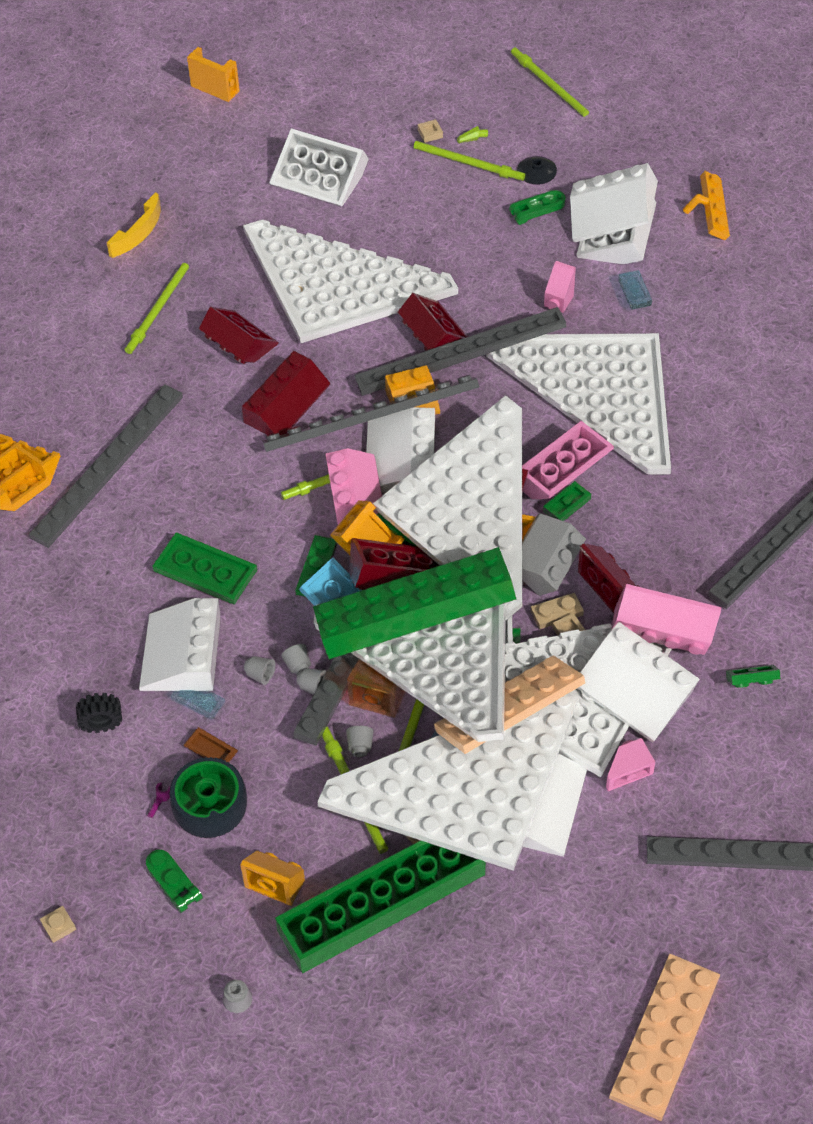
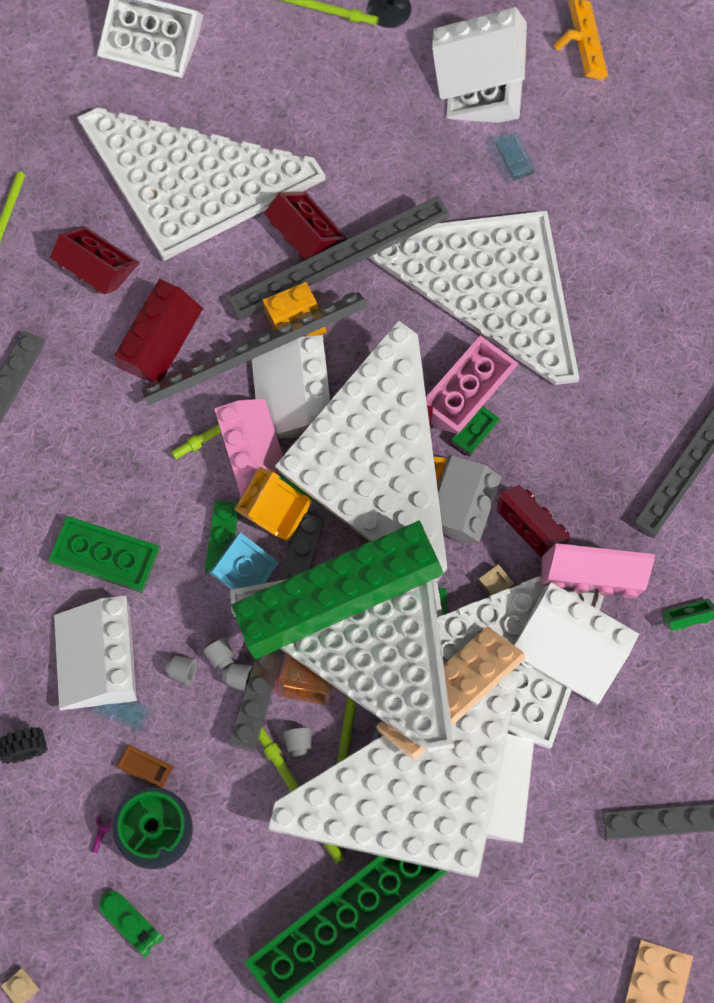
camera: 10 degrees left, 15 degrees up
light orange slope [240,850,305,906] -> none
dark red slope [350,538,440,590] -> none
green plate [509,190,566,225] -> none
tan plate [530,593,584,630] -> none
bright pink slope [544,261,576,313] -> none
bright pink slope [606,738,655,791] -> none

